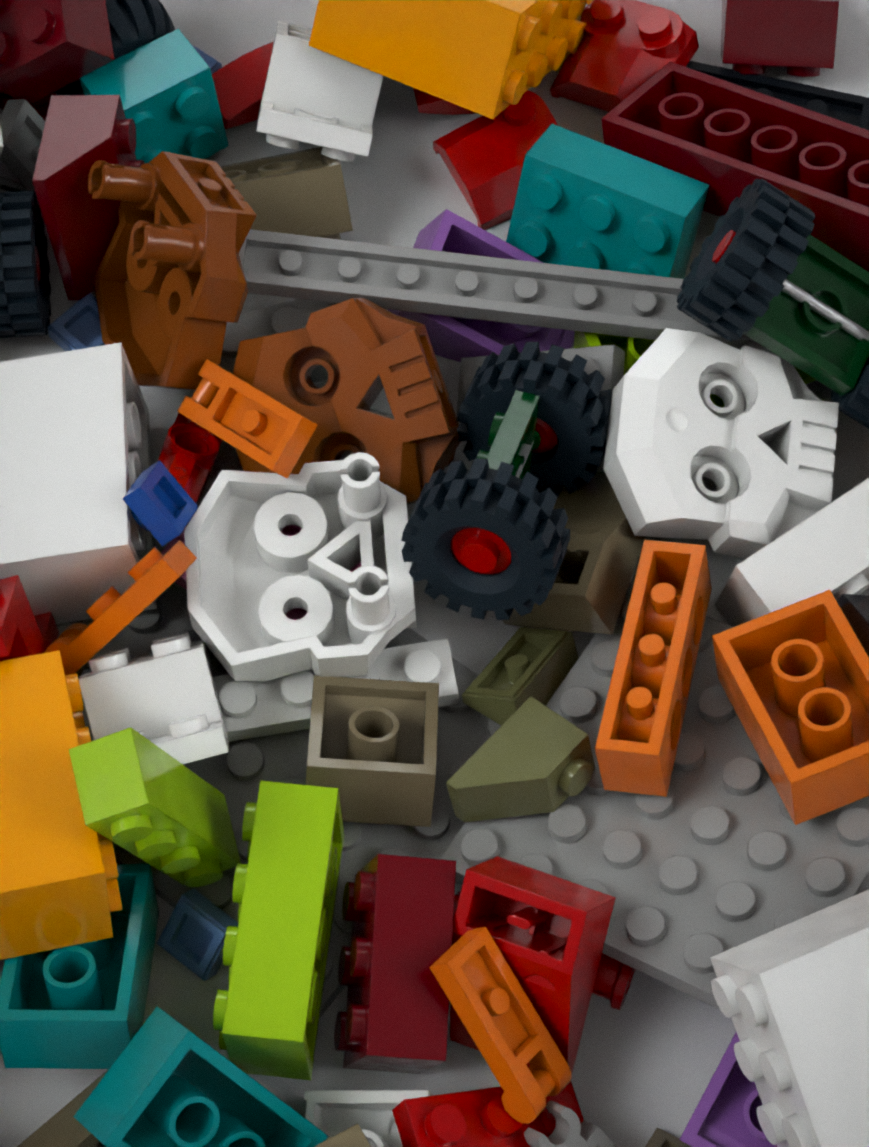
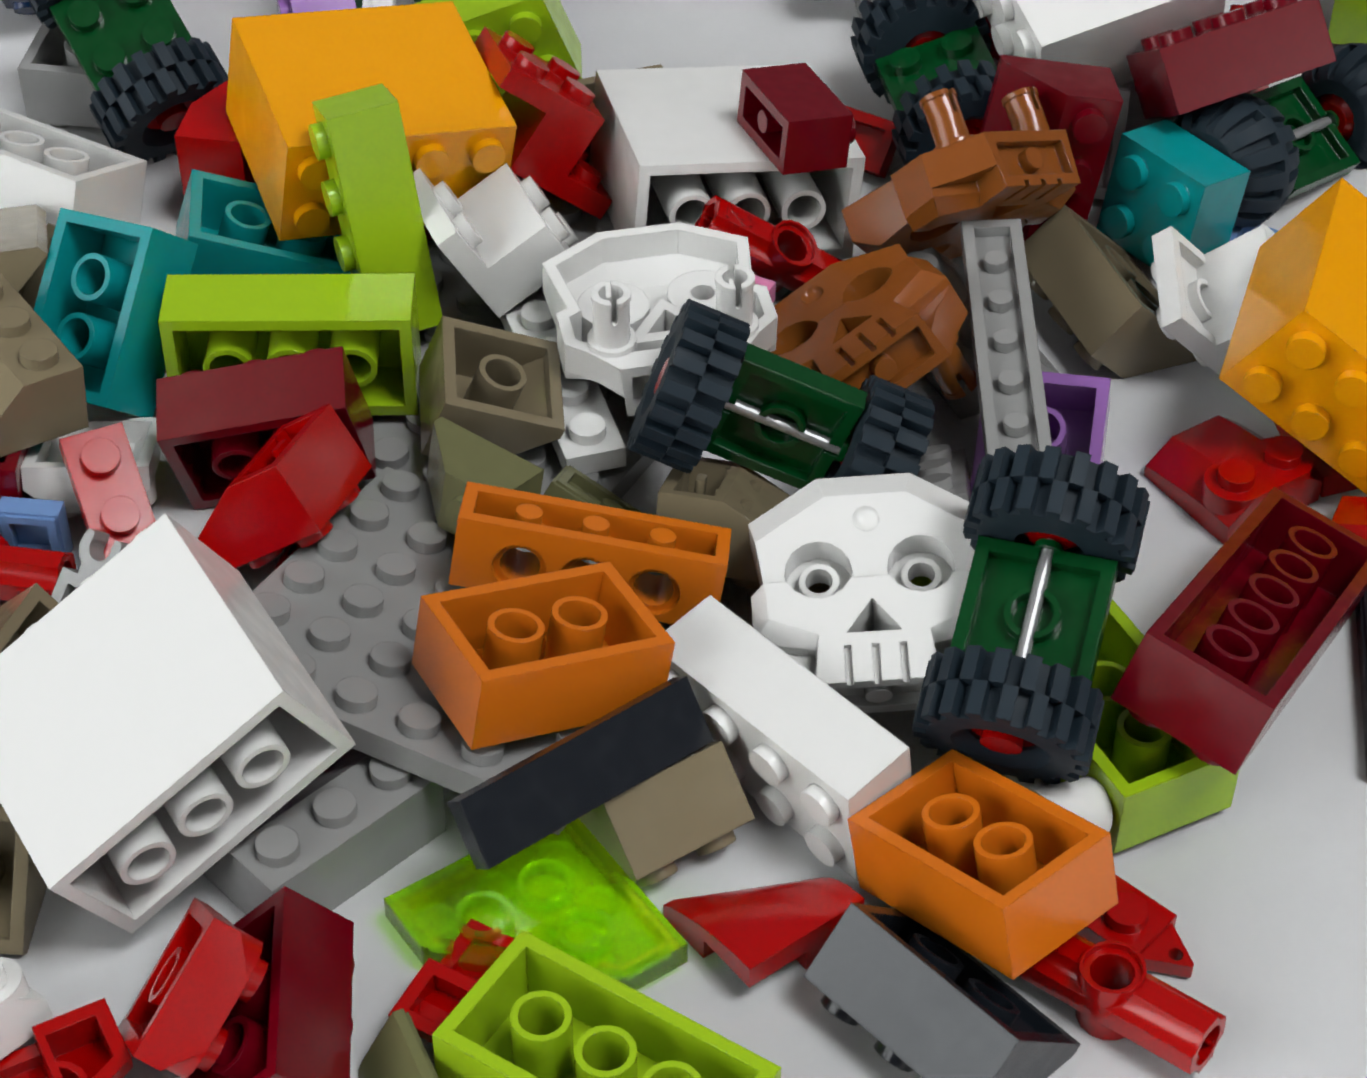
camera: 80 degrees right, 20 degrees down
orange plate [44,540,197,675] -> none
blue plate [123,460,198,546] -> none
orange plate [177,359,318,479] -> none
orange plate [429,926,572,1124] -> none
teal brick [506,124,710,279] -> none
none -> dark red brick [737,63,856,175]

